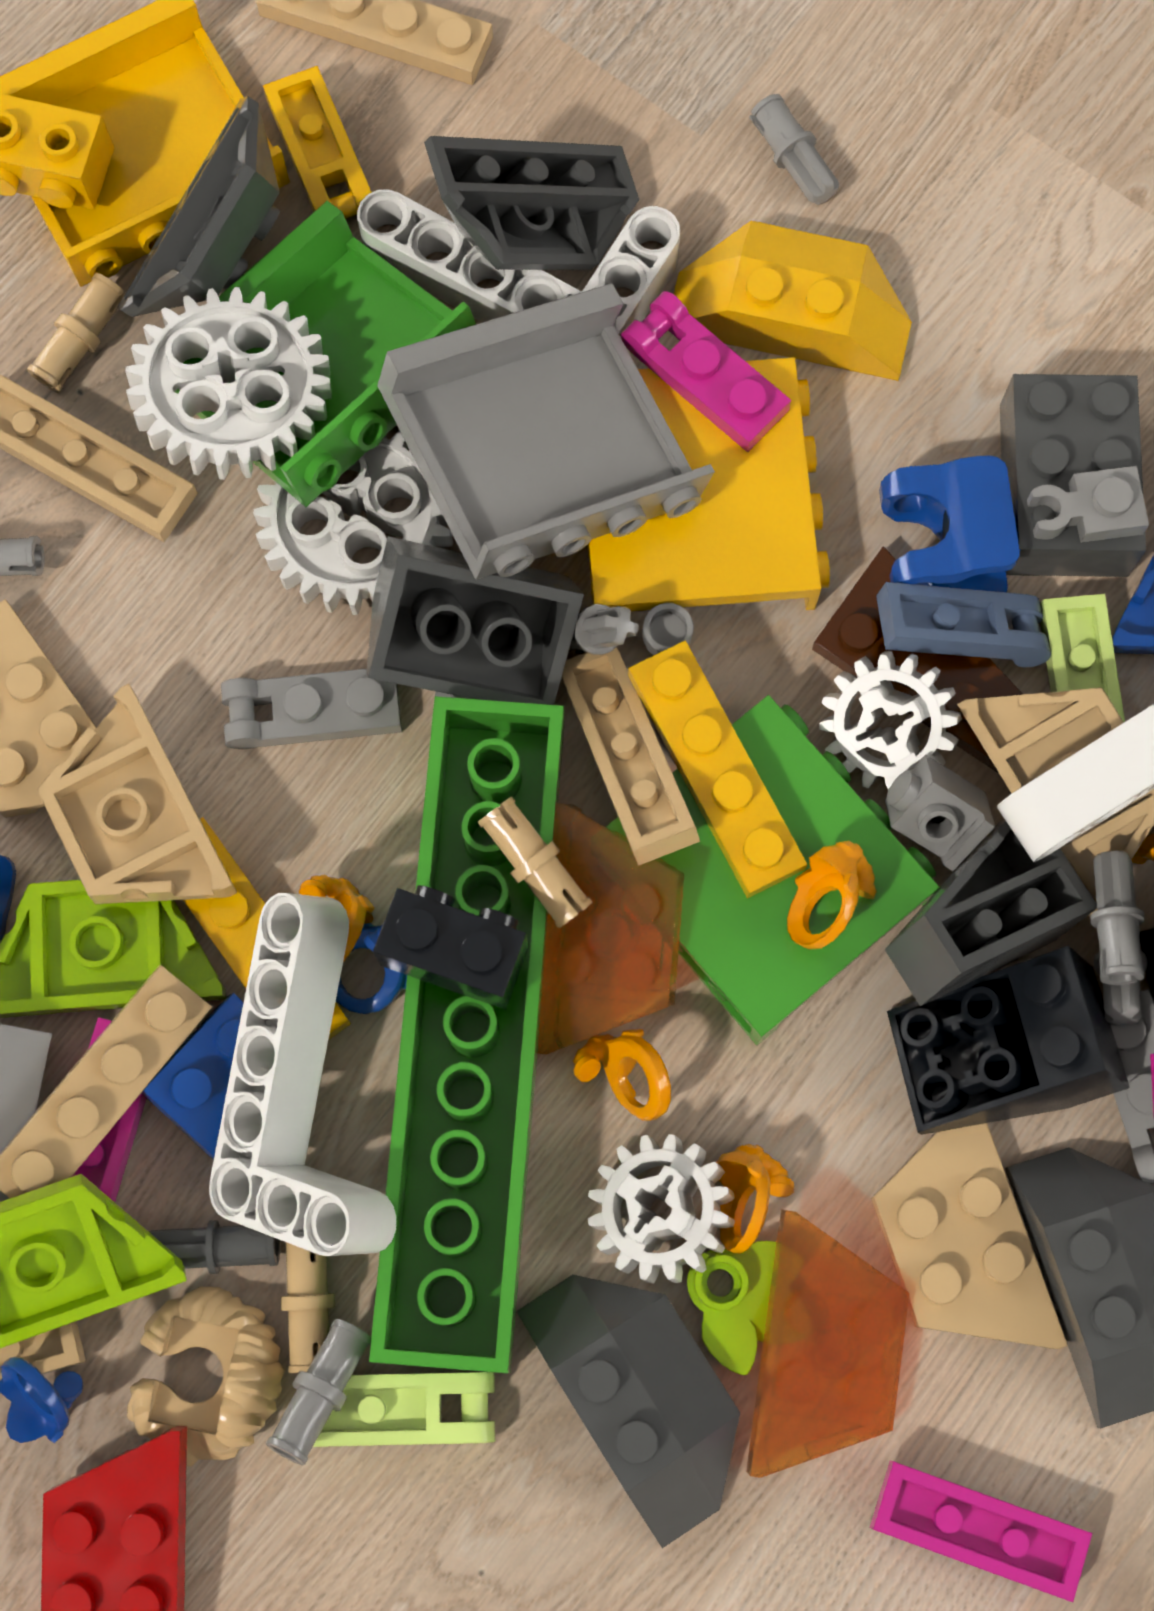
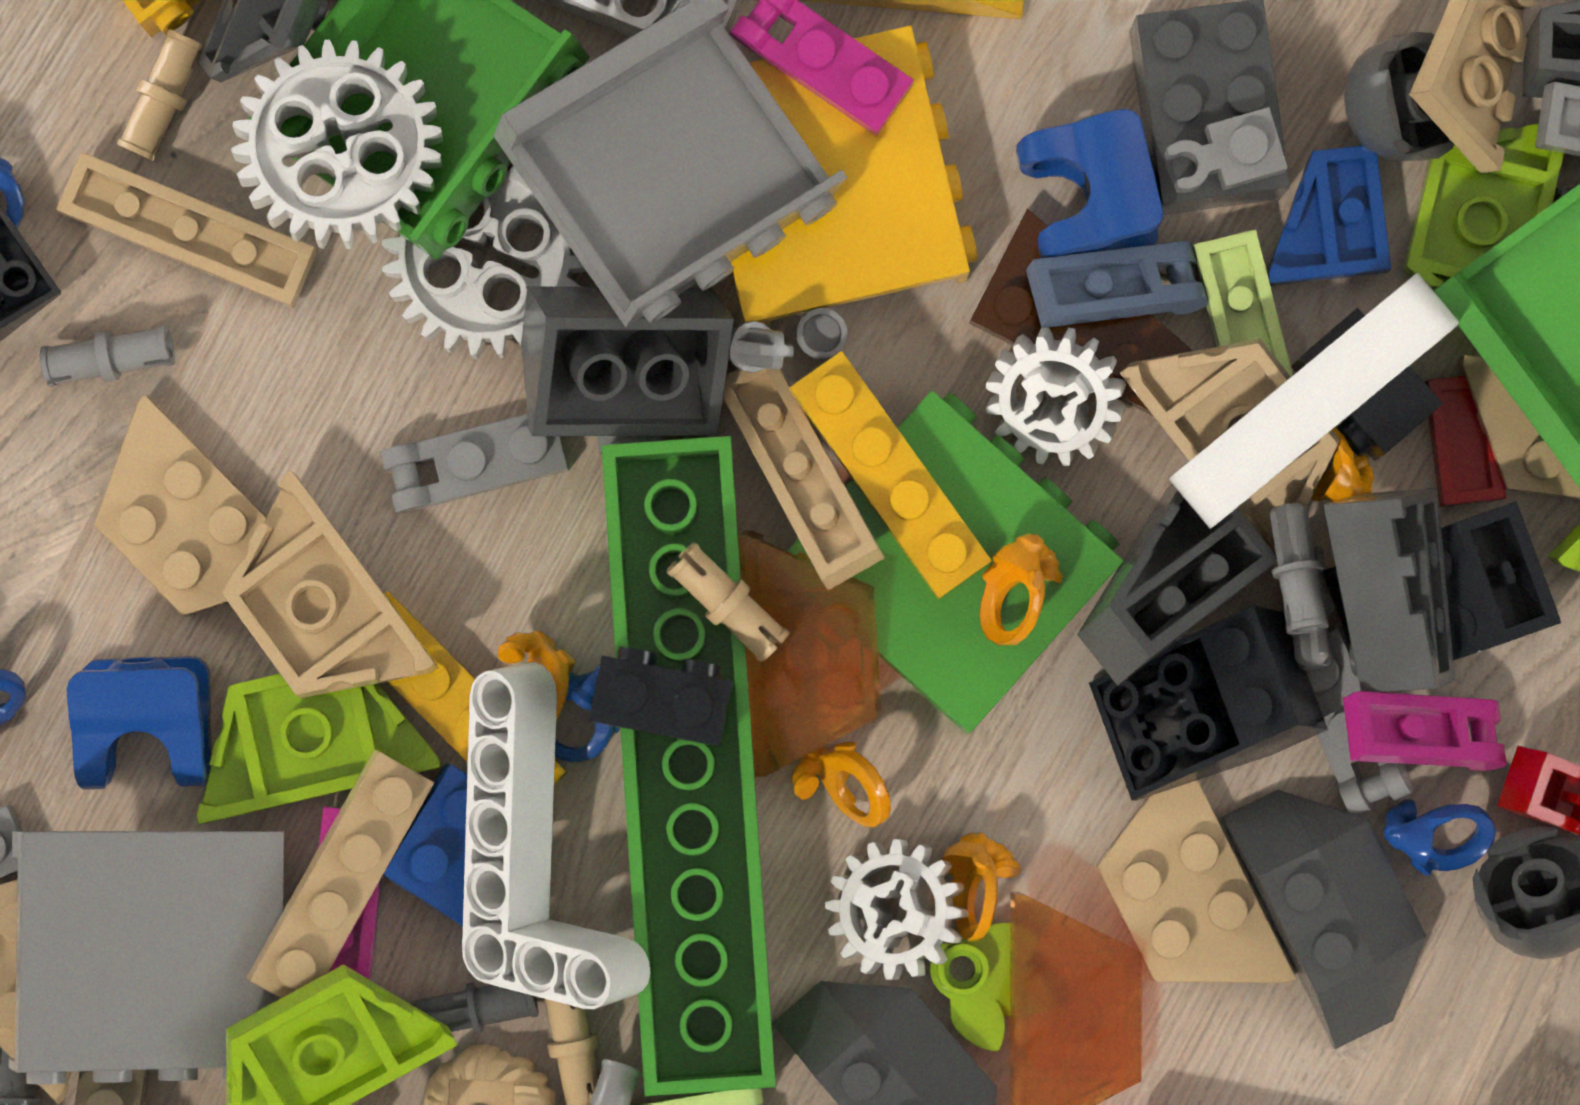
camera: 10 degrees left, 10 degrees up
light grey brick [885,755,995,871] -> none

